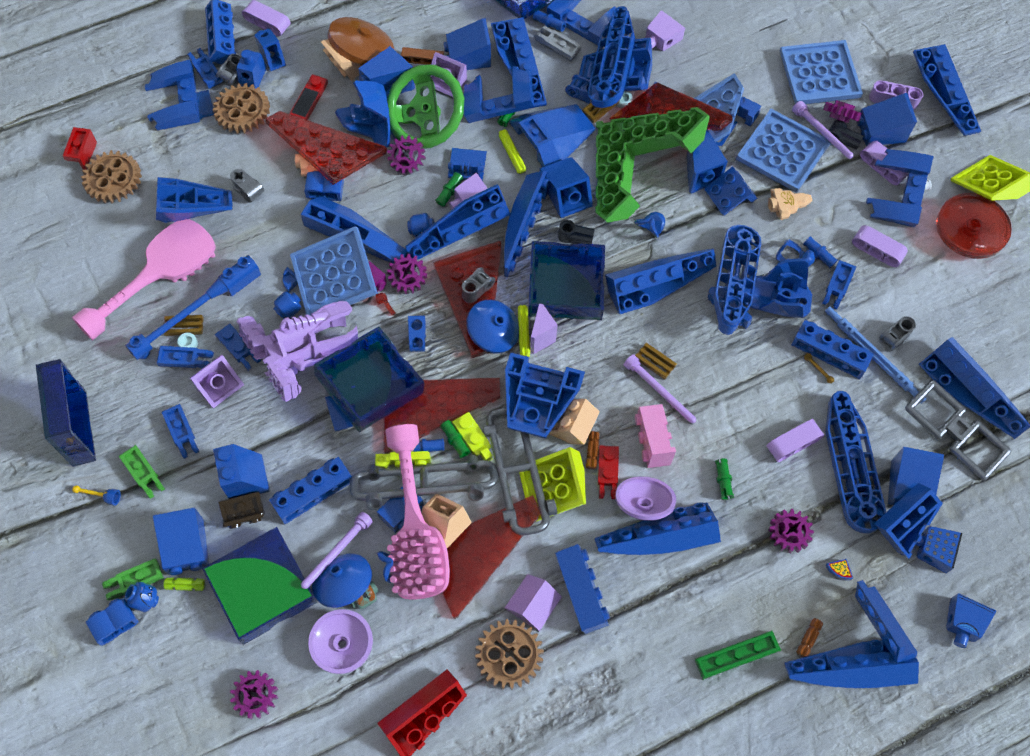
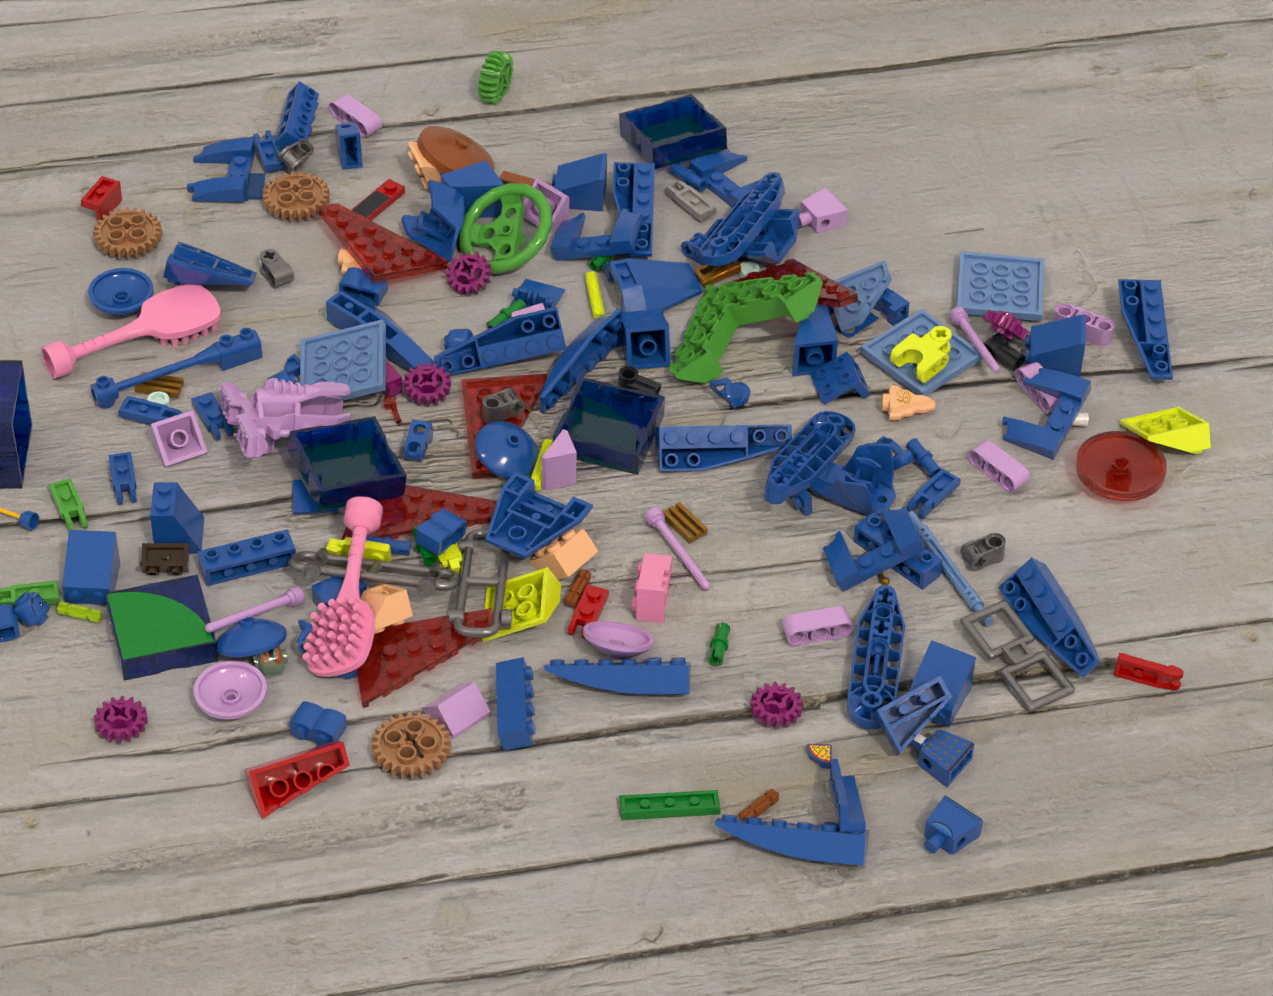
camera: 15 degrees right, 20 degrees down
blue torso [236,50,267,89] -> none
none -> blue dish [88,268,154,315]
none -> blue brick [289,701,347,746]
none -> blue brick [416,509,467,555]
none -> blue wedge [823,506,926,592]
none -> neon yellow piece [890,326,952,383]

